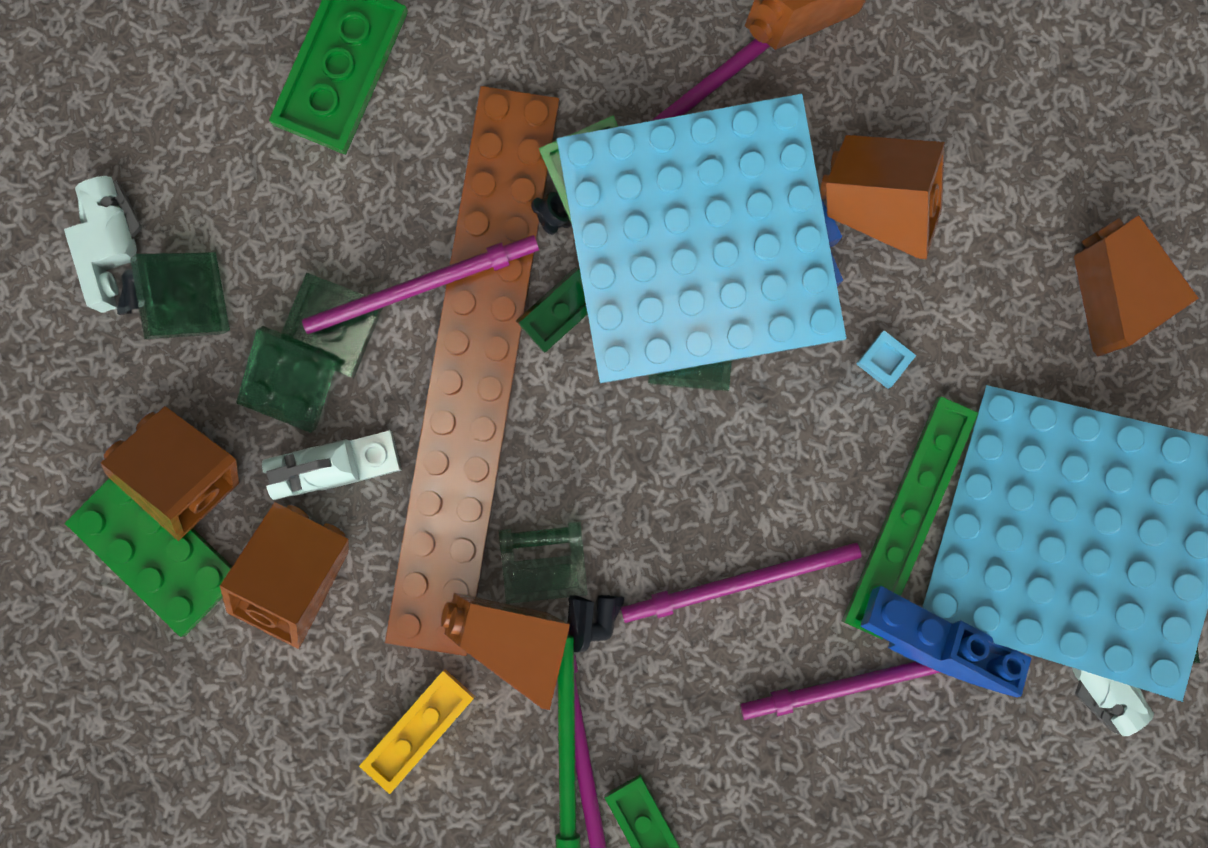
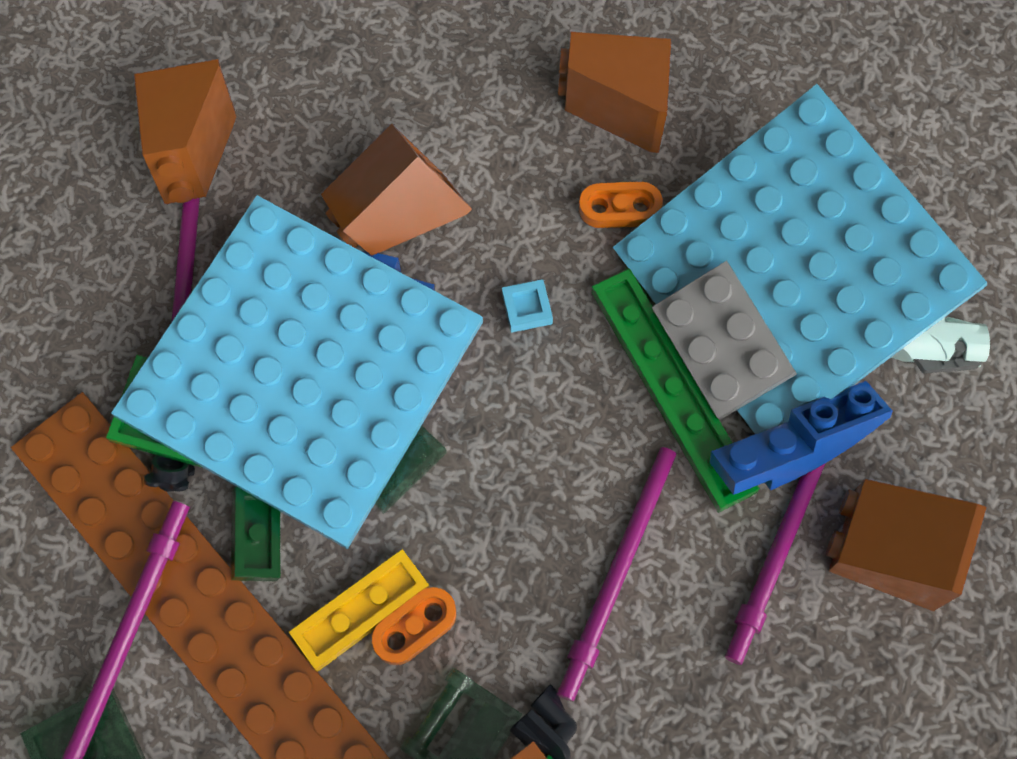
camera: 50 degrees left, 15 degrees down
none -> yellow plate [289,549,430,672]
none -> orange plate [372,587,457,665]
none -> orange plate [579,182,663,228]
none -> light grey plate [652,260,797,420]
none -> dark orange slope [826,479,987,611]

